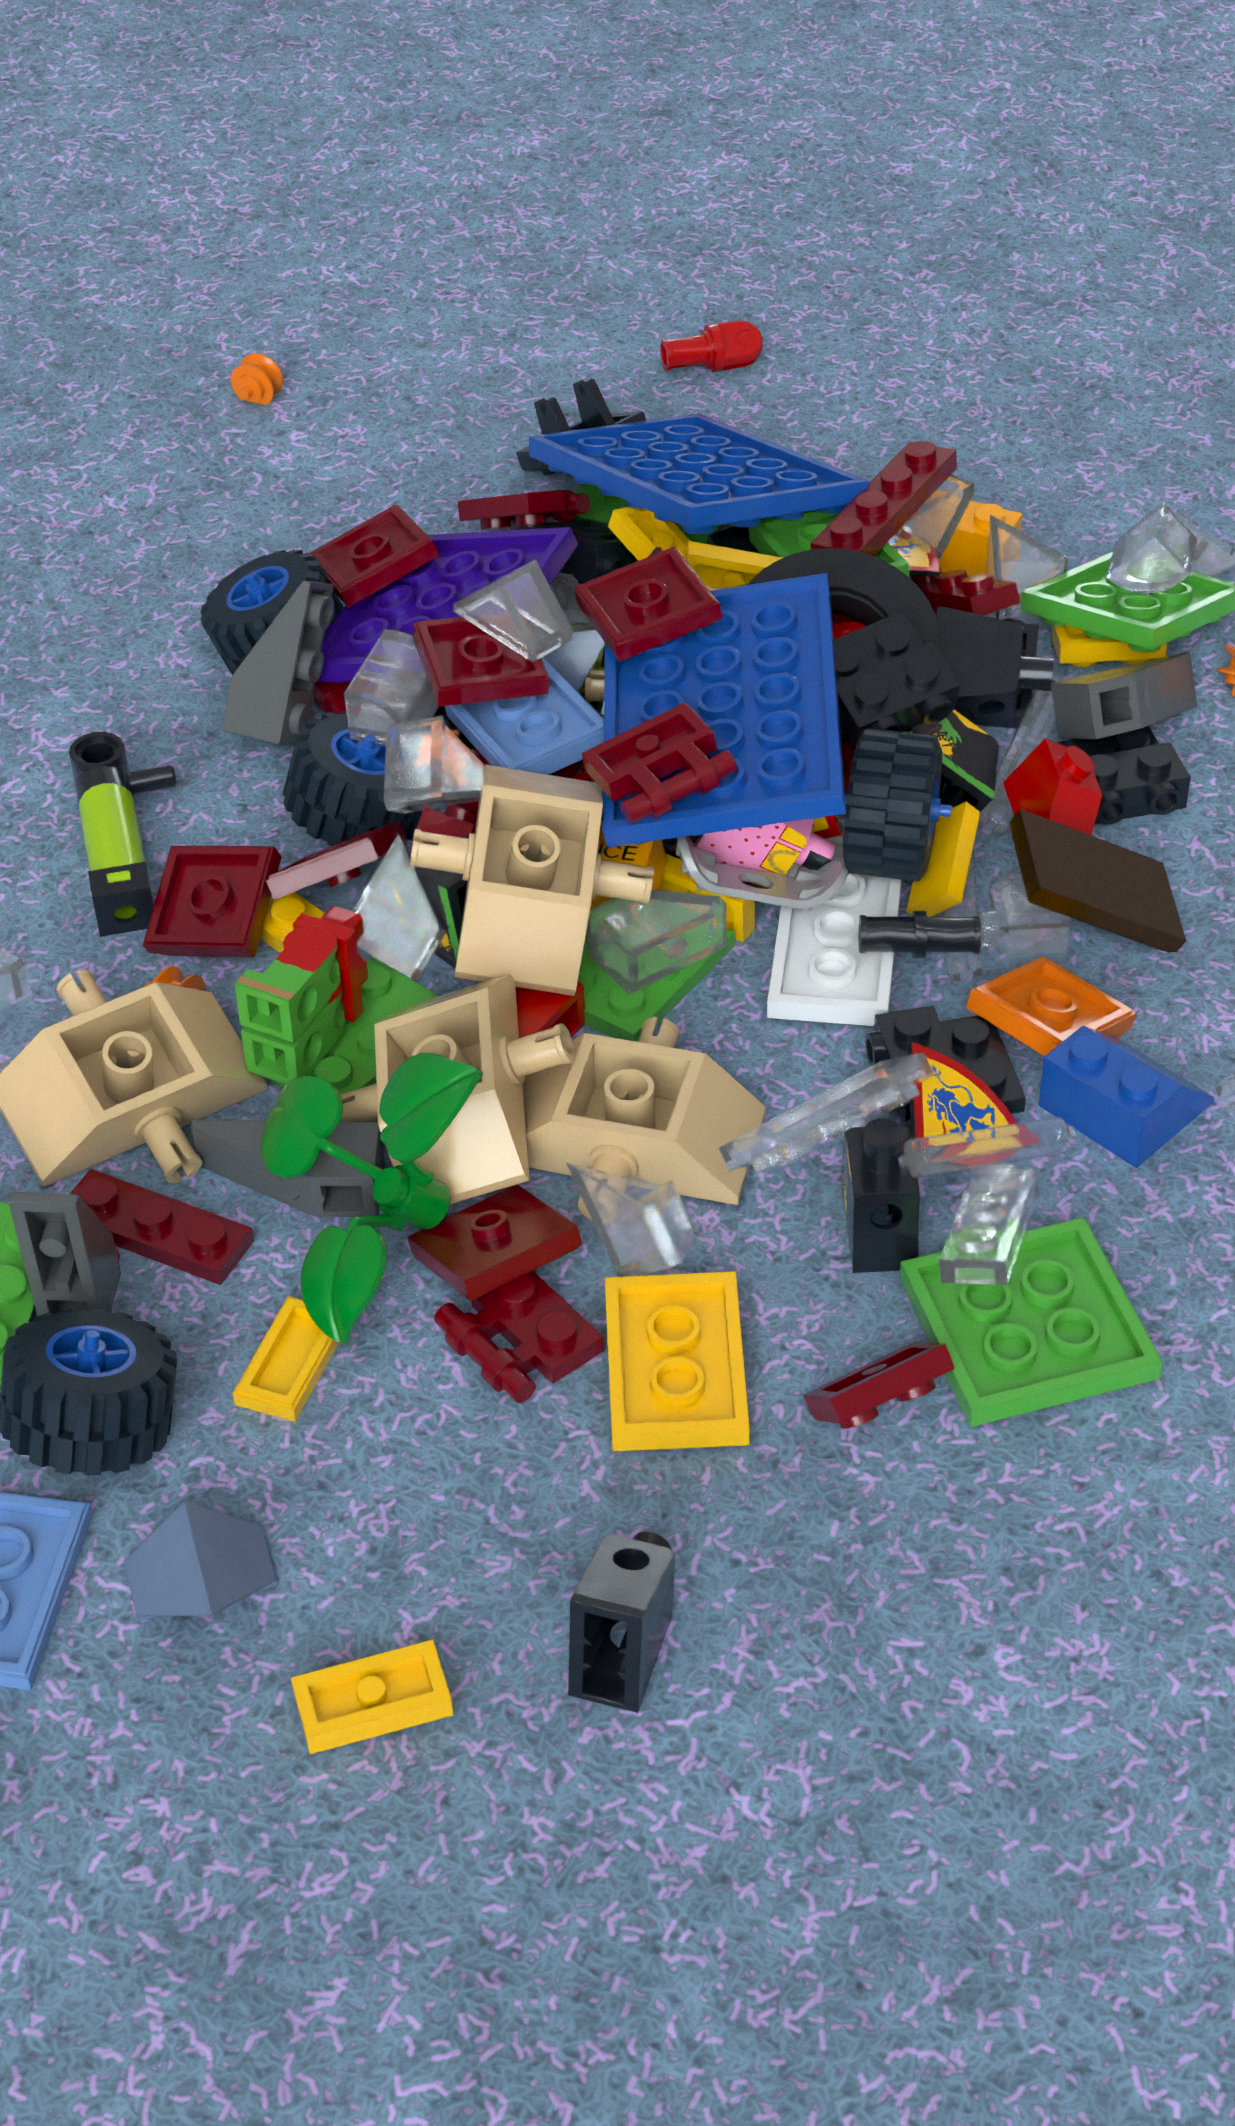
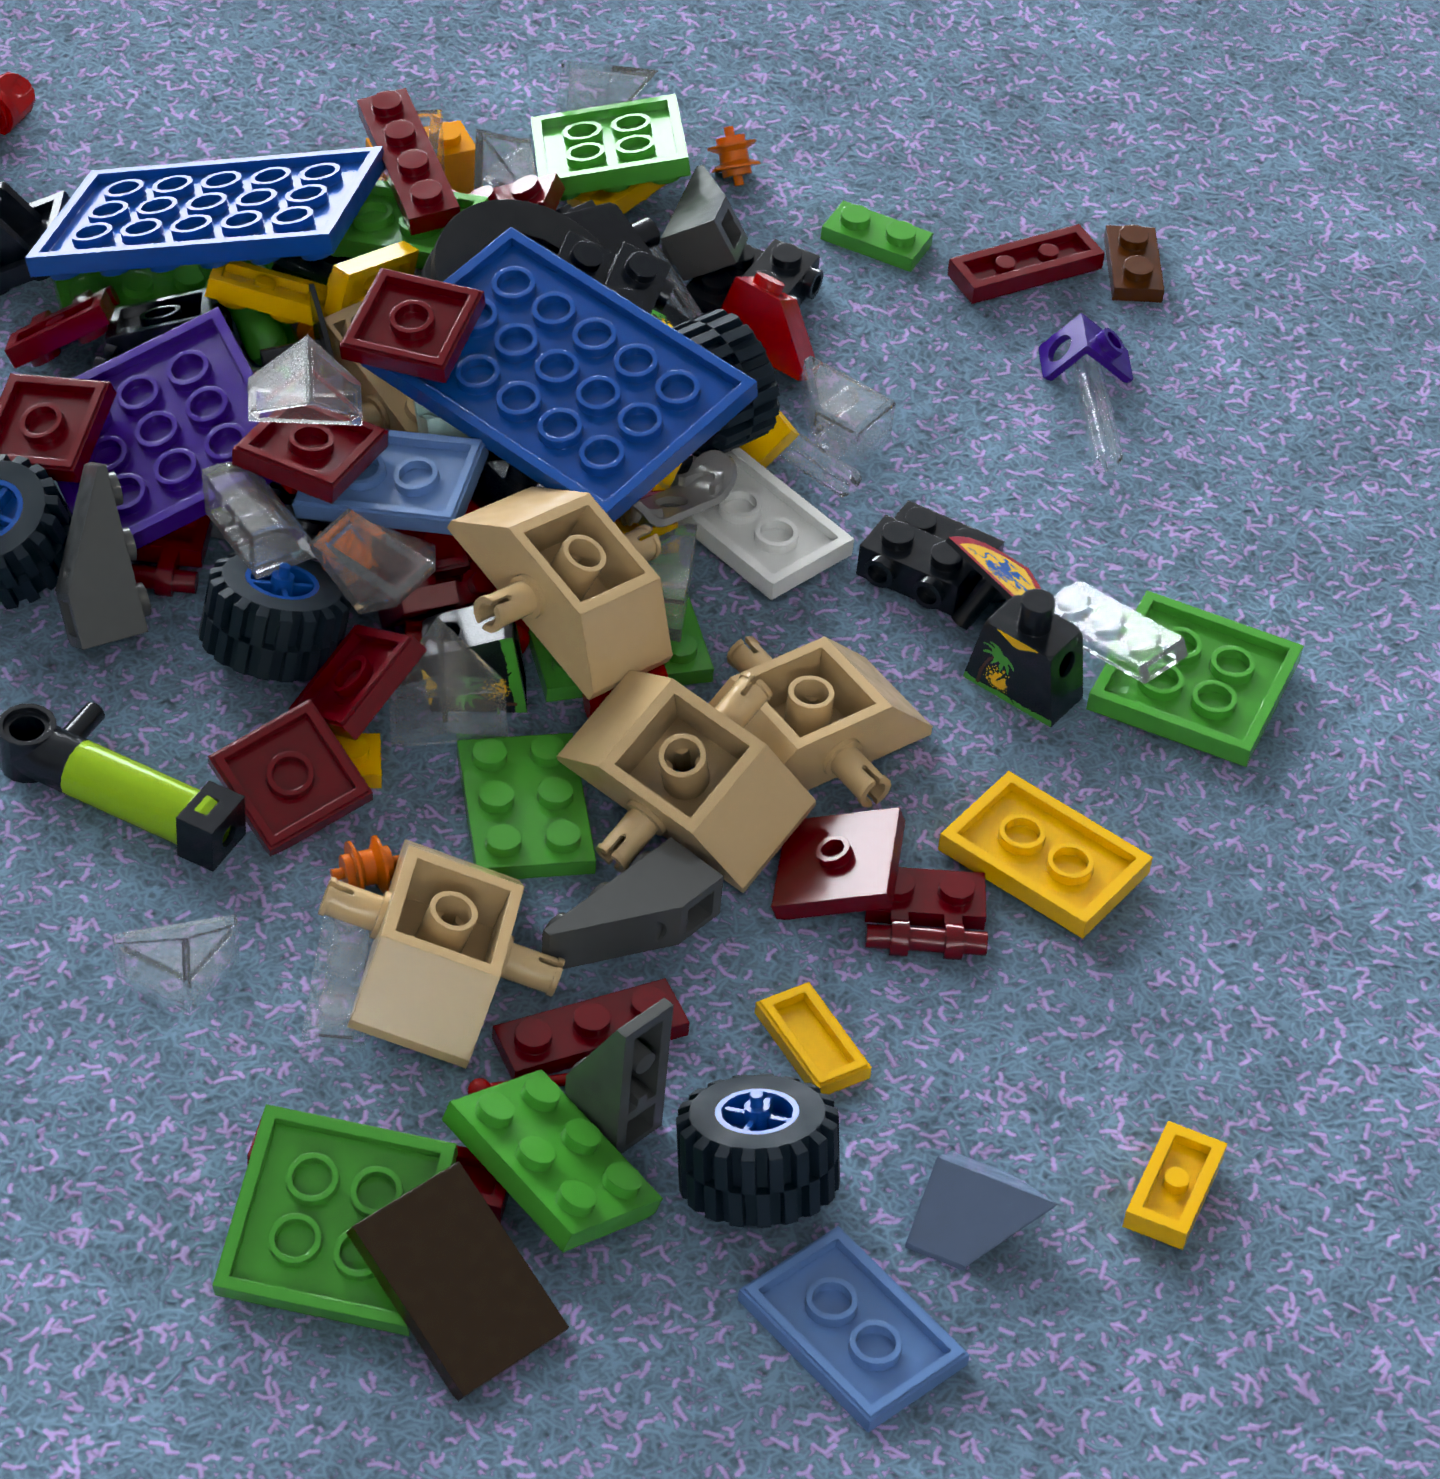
camera: 55 degrees left, 0 degrees up
bright green hips [234,906,368,1084] -> none
green plant [261,1053,483,1344] -> none
clear slope [566,1162,698,1277] -> none
black torso [568,1532,675,1713] -> none
dark red plate [581,702,737,824] -> none
clear plate [718,1052,935,1174] -> none
dark red plate [803,1341,955,1429] -> none
black pin [858,911,981,958] -> none
clear axle [898,1117,1076,1178] -> none
orange tile [966,956,1136,1056] -> none
dark brown tile [1009,809,1186,952] -> none
blue slope [1039,1025,1214,1168] -> none
clear brick [1106,501,1198,593] -> none

